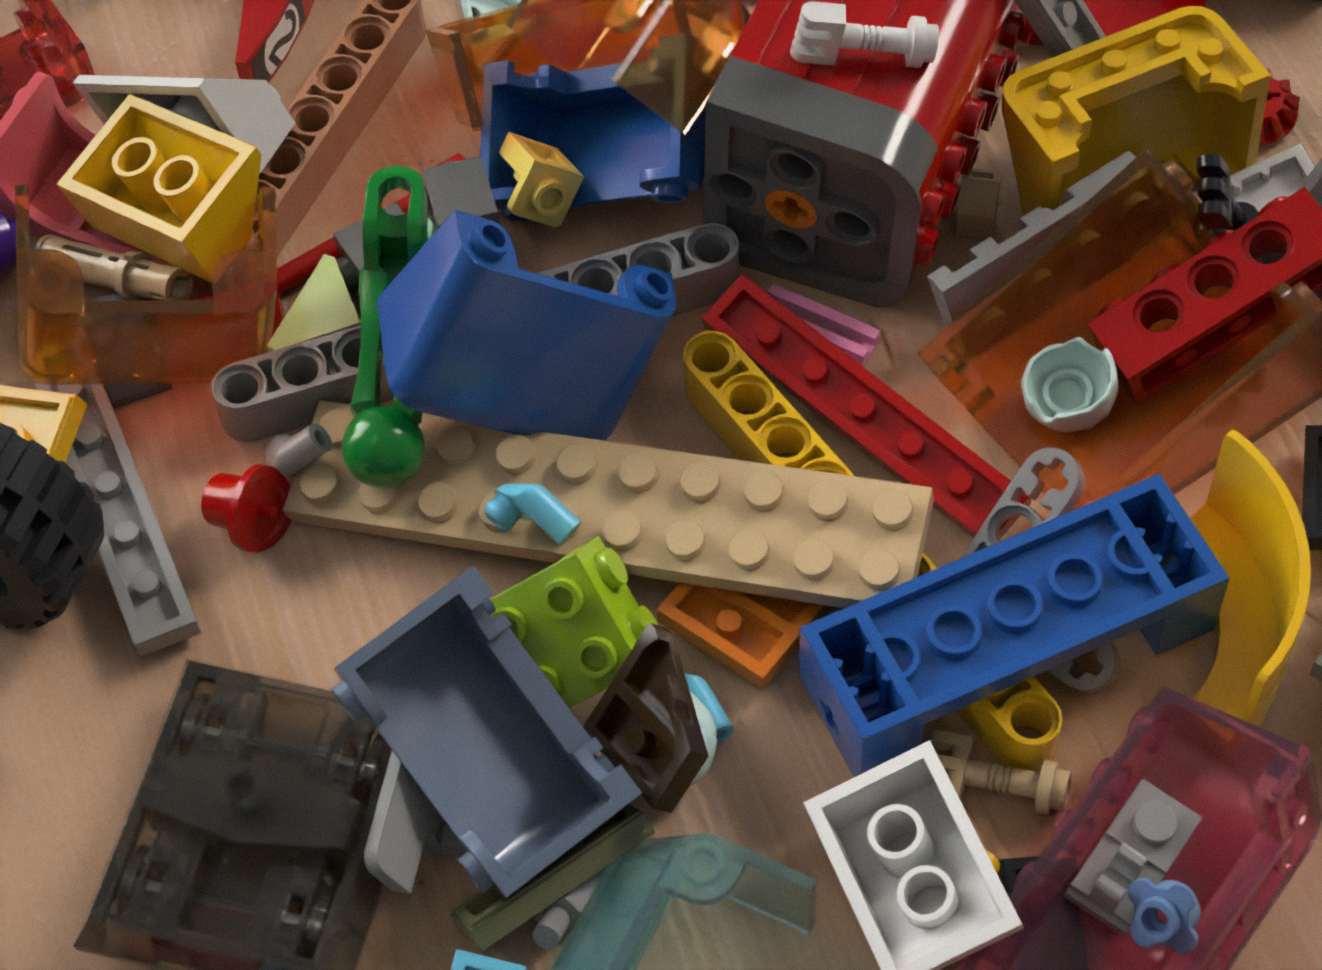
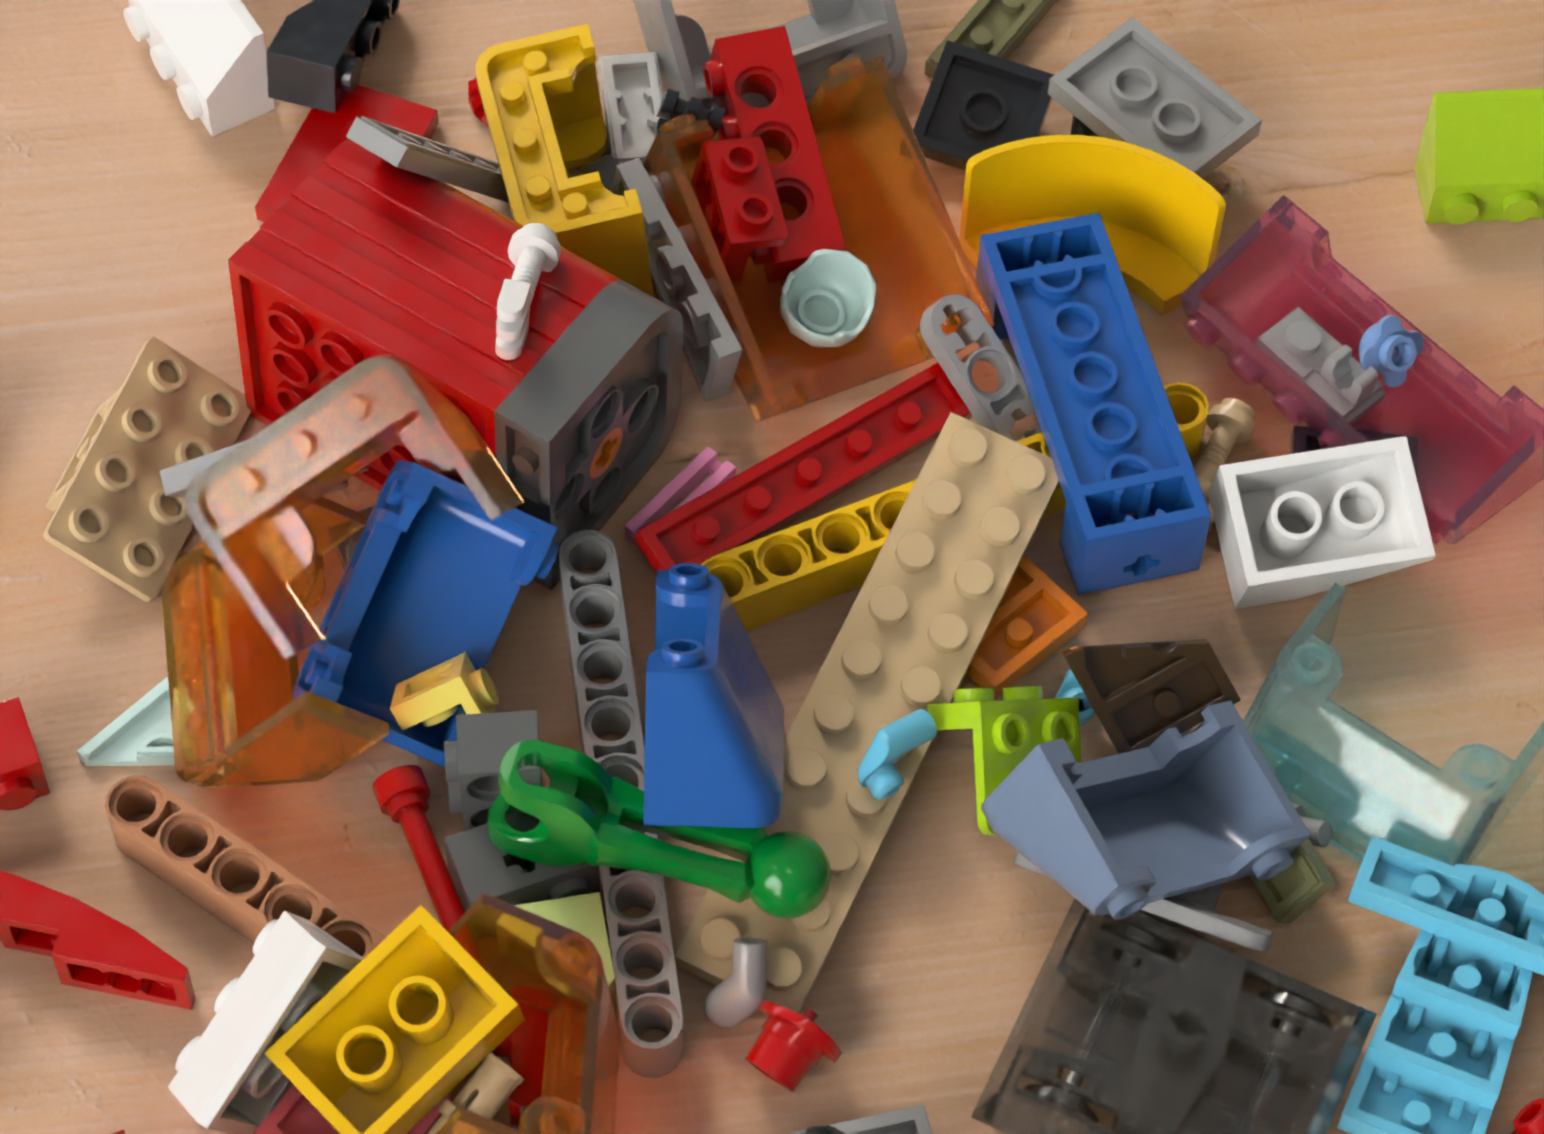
camera: 85 degrees left, 0 degrees up
none -> red bracket [690,137,789,284]

